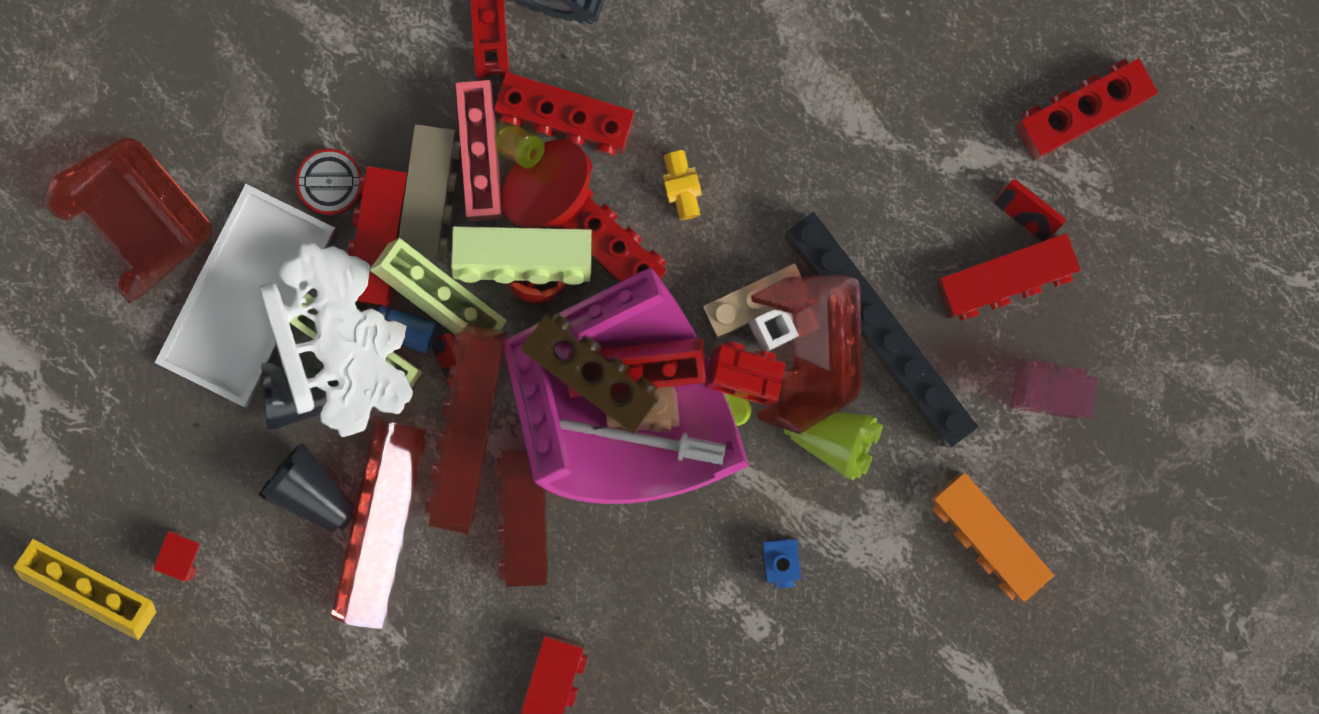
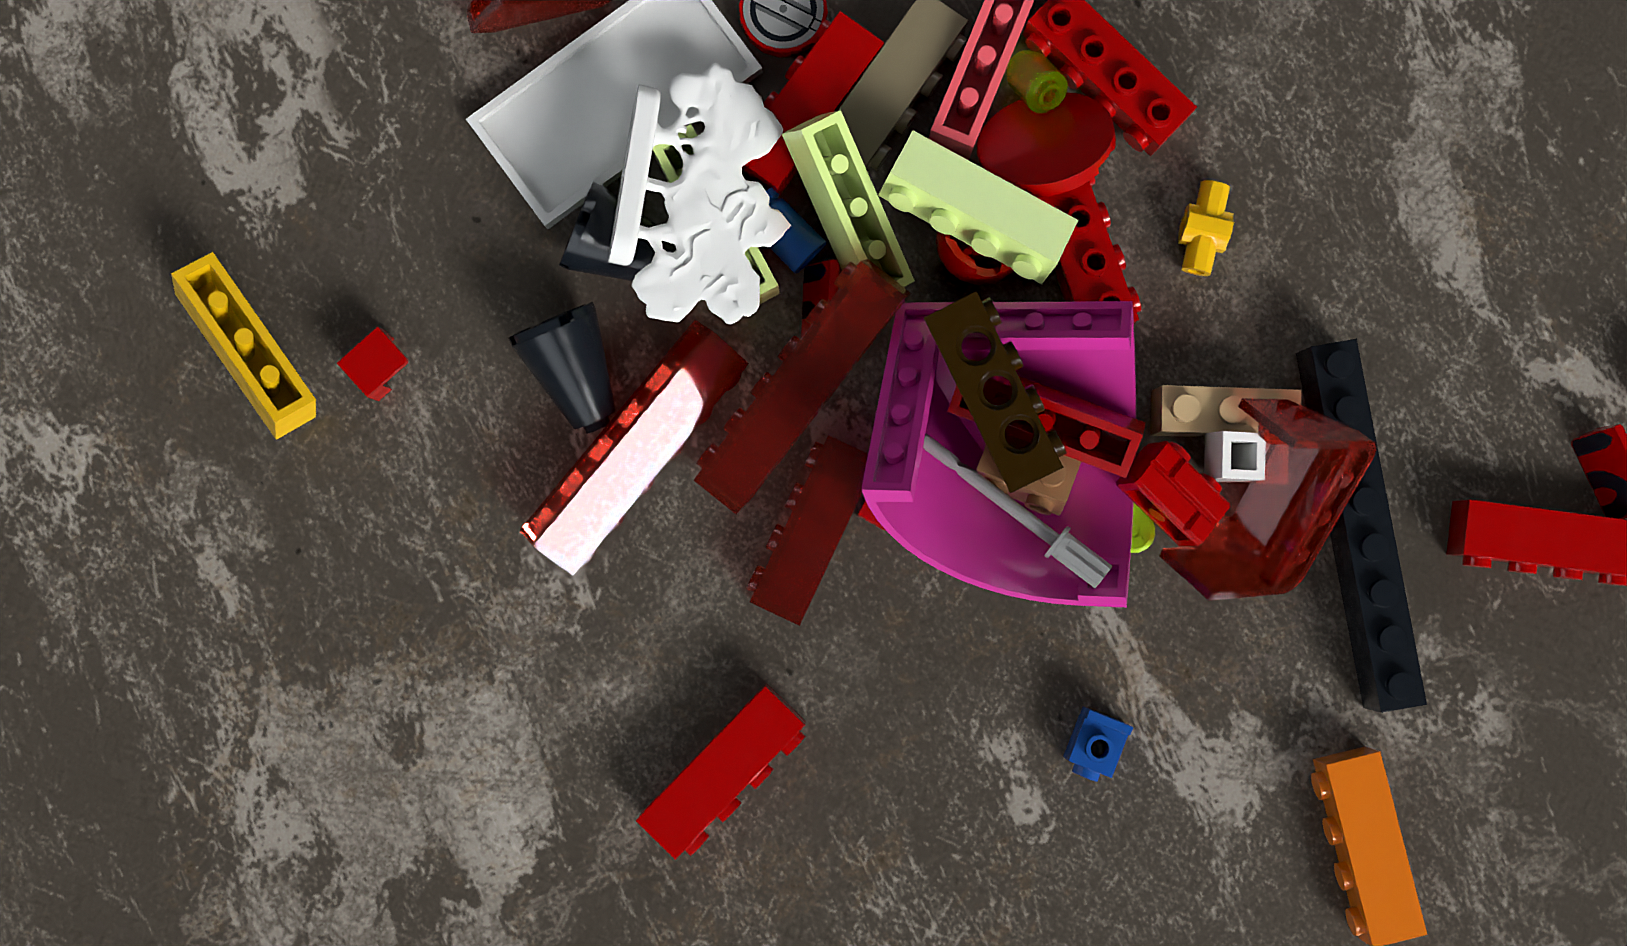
camera: 30 degrees right, 0 degrees up
lime cone [784,408,883,481] -> none
clear pink piece [1010,361,1098,419] -> none

